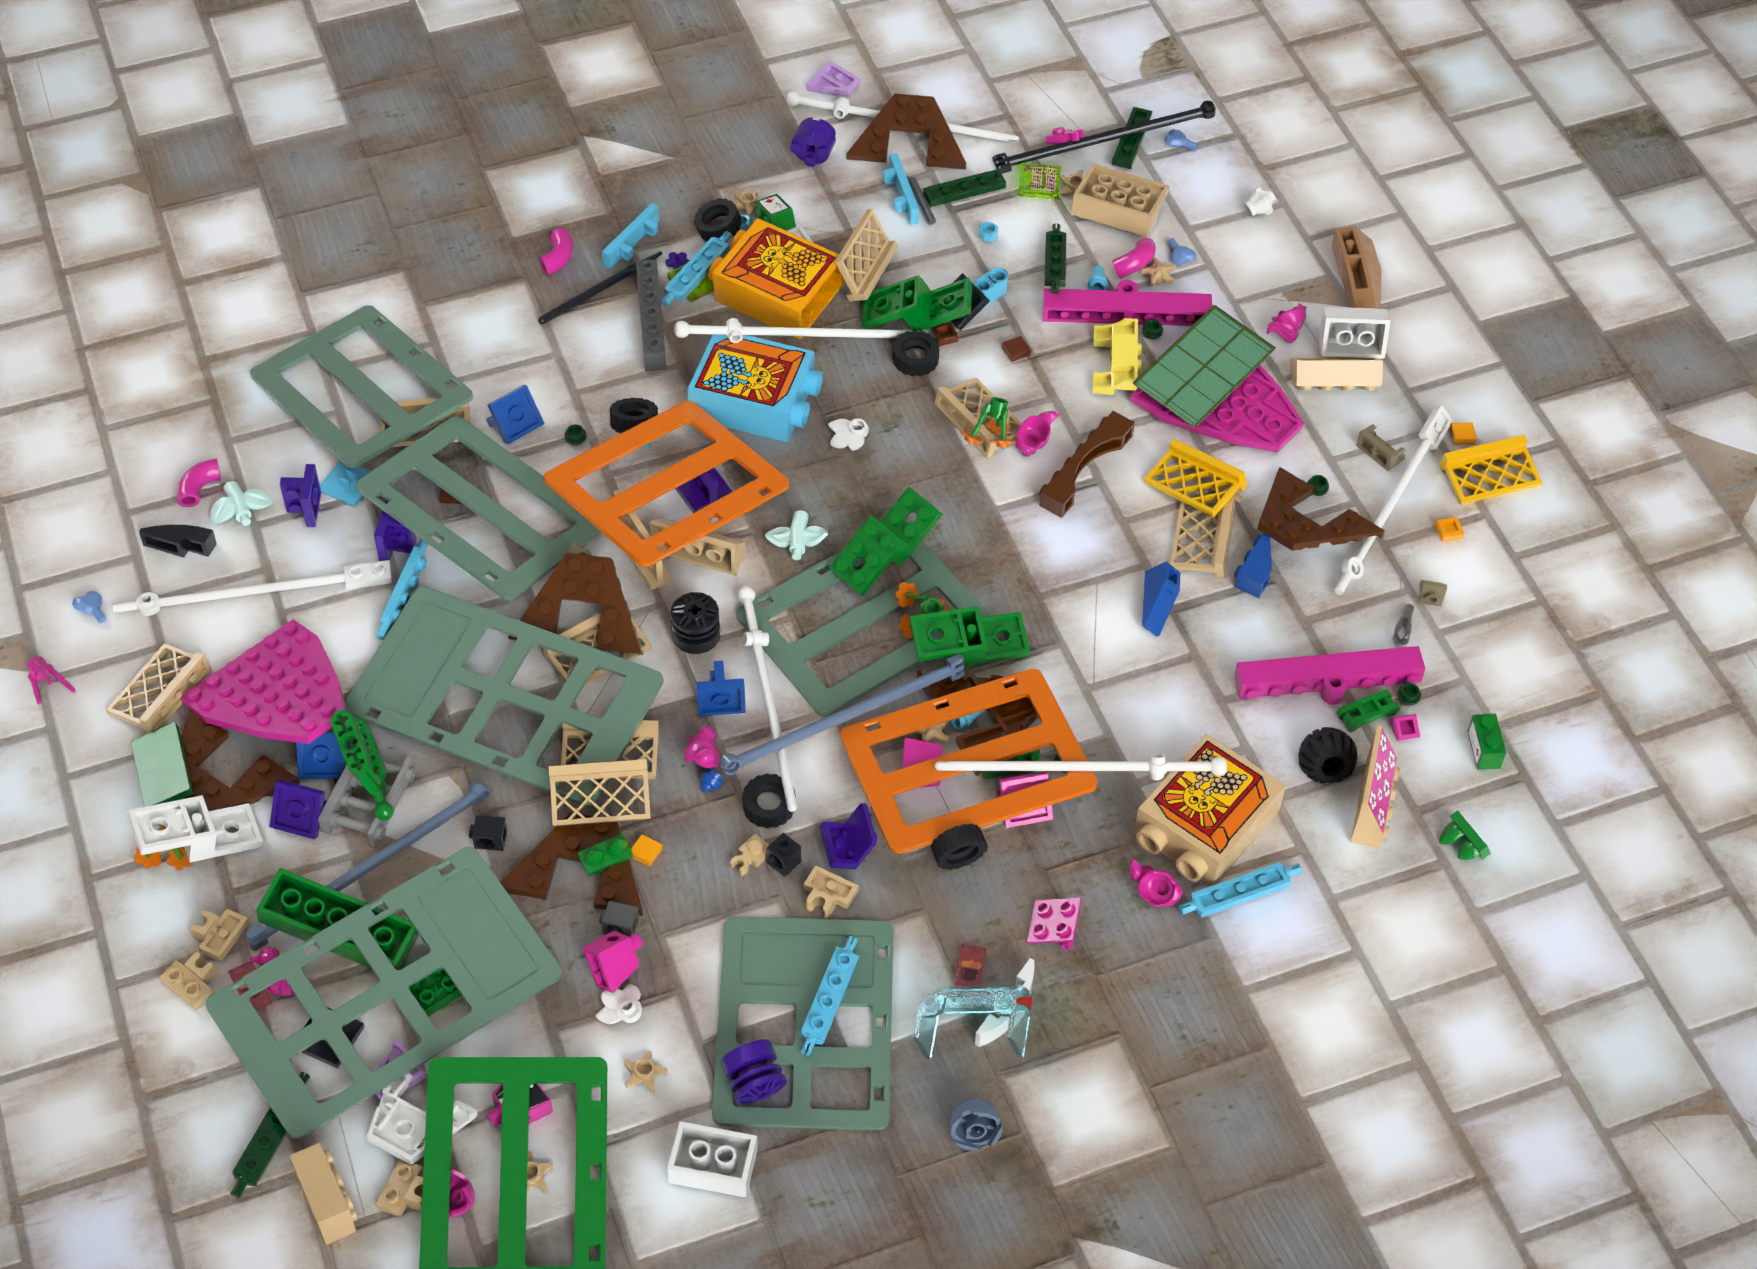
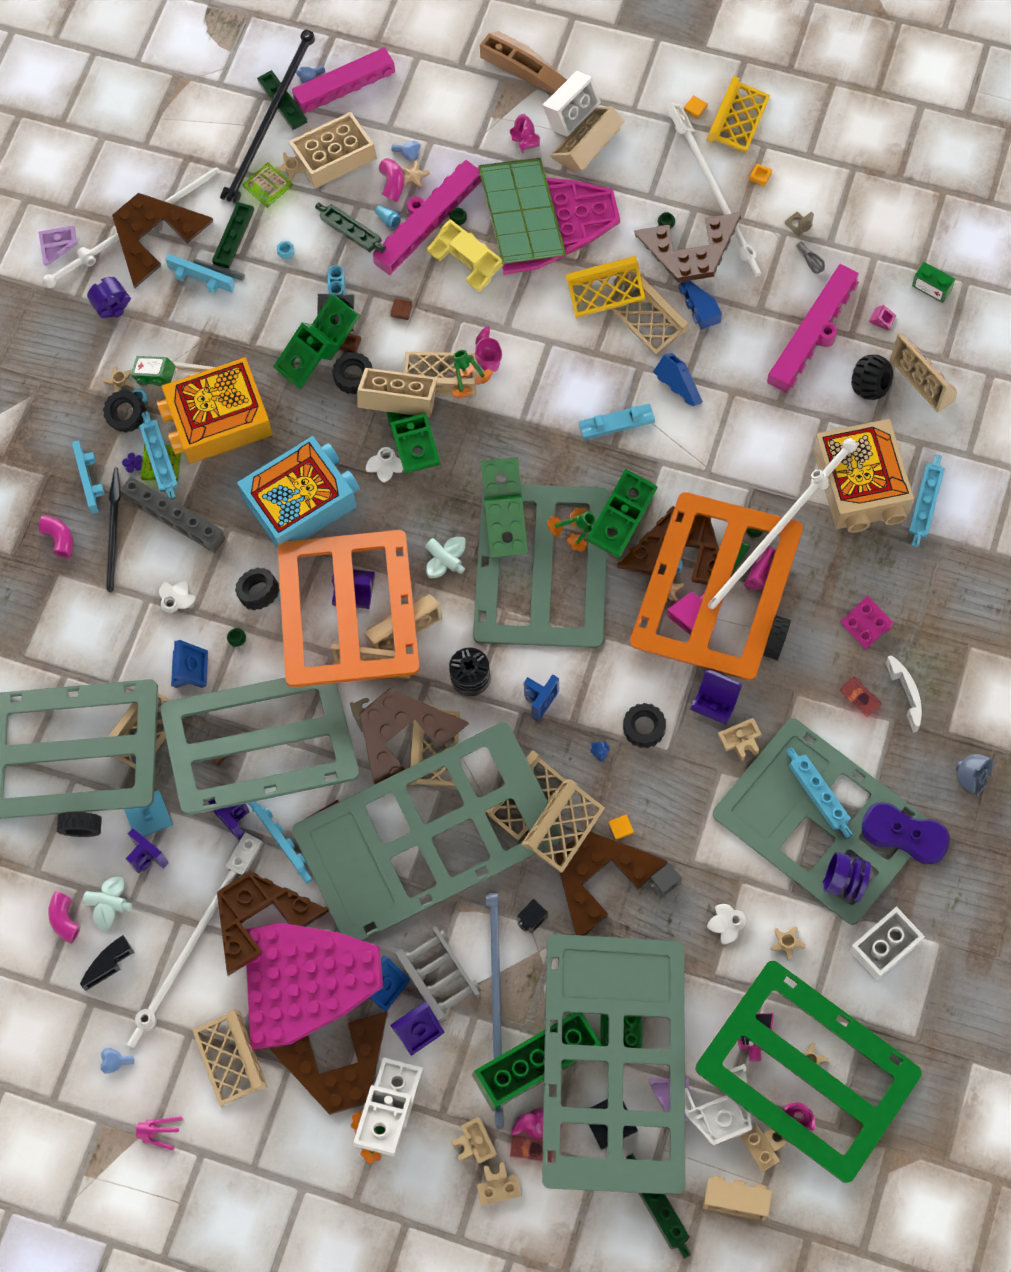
camera: 45 degrees left, 15 degrees up
tile [131,722,194,807] -> none
green piece [331,710,394,821] -> none
green tile [578,833,633,877] -> none
dark pink torso [582,931,643,993] -> none
white bar [674,318,918,343] -> none
dark pink hair [684,725,720,770] -> none
sand blue hinge [720,654,965,775] -> none
tan plate [730,834,769,876] -> none
white bar [737,586,797,812] -> none
black brick [766,832,801,877] -> none
tan fence [835,209,898,302] -> none
clear light blue windscreen [913,985,1032,1059] -> none
reddish brown arch [1039,411,1135,518] -> none
dark pink plate [1046,127,1084,144] -> none
dark pink hair [1130,859,1183,907] -> none
white rock [1244,186,1276,217] -> none
green plate [1336,689,1401,732] -> none
dark tan hinge [1356,424,1406,471] -> none
dark green plate [1397,683,1421,706] -> none
green tile [1439,810,1491,860] -> none
none -> black tyre [57,812,102,837]
none -> white plate [159,581,196,613]
none -> reddish brown wing [217,871,329,976]
none -> dark pink brick [292,47,395,114]
none -> tan slope [357,368,437,418]
none -> green bracket [386,412,441,474]
none -> medium azure hinge [579,404,655,440]
none -> dark purple plate [862,802,950,864]

